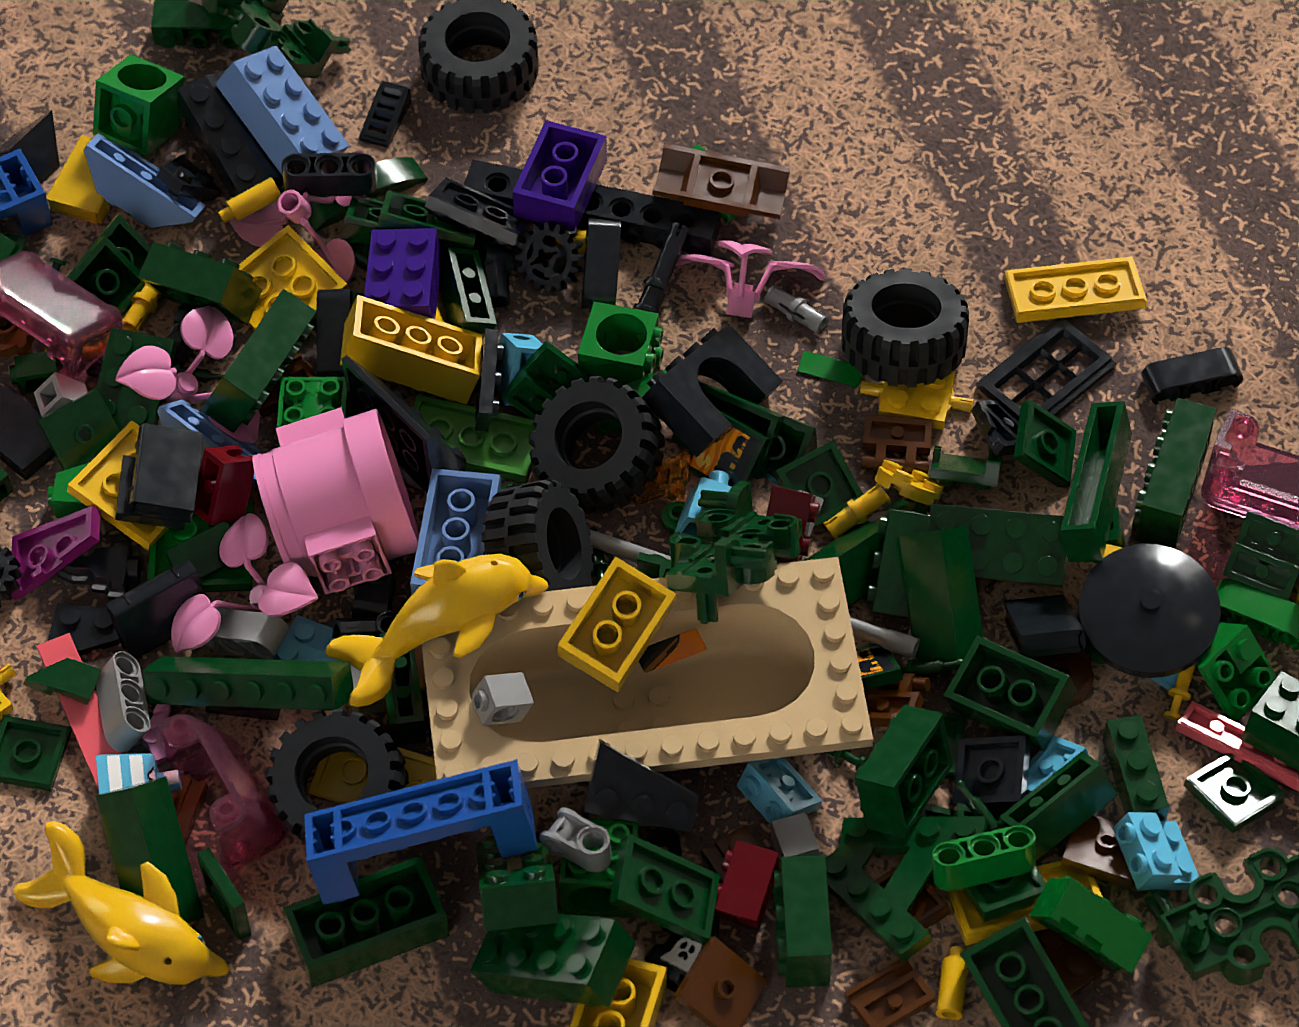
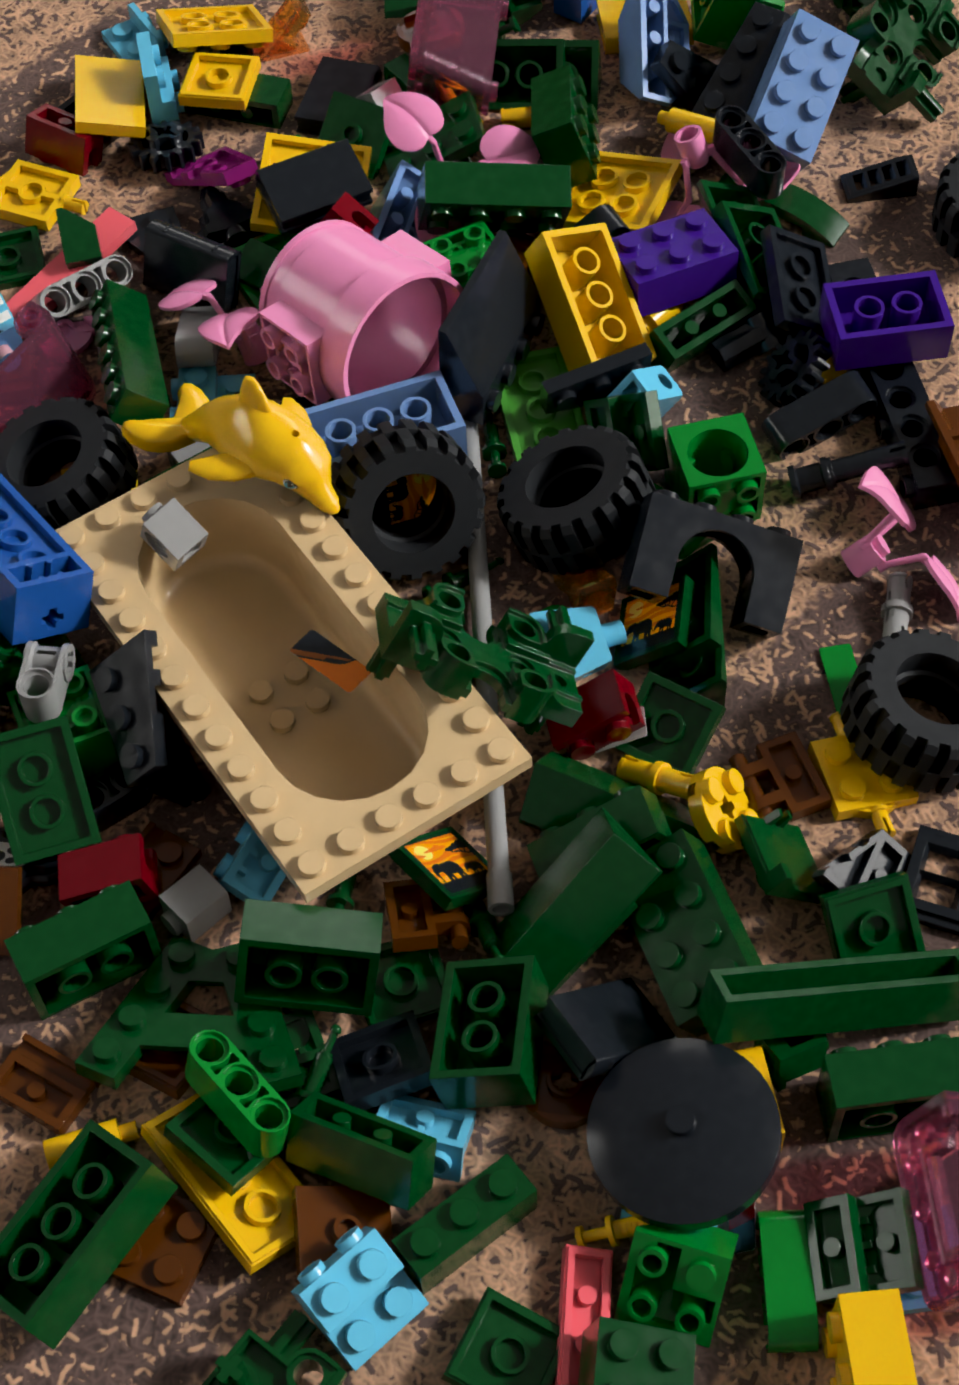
camera: 65 degrees right, 0 degrees up
yellow brick [557,557,676,693] -> none
green wedge [1029,875,1153,974] -> none

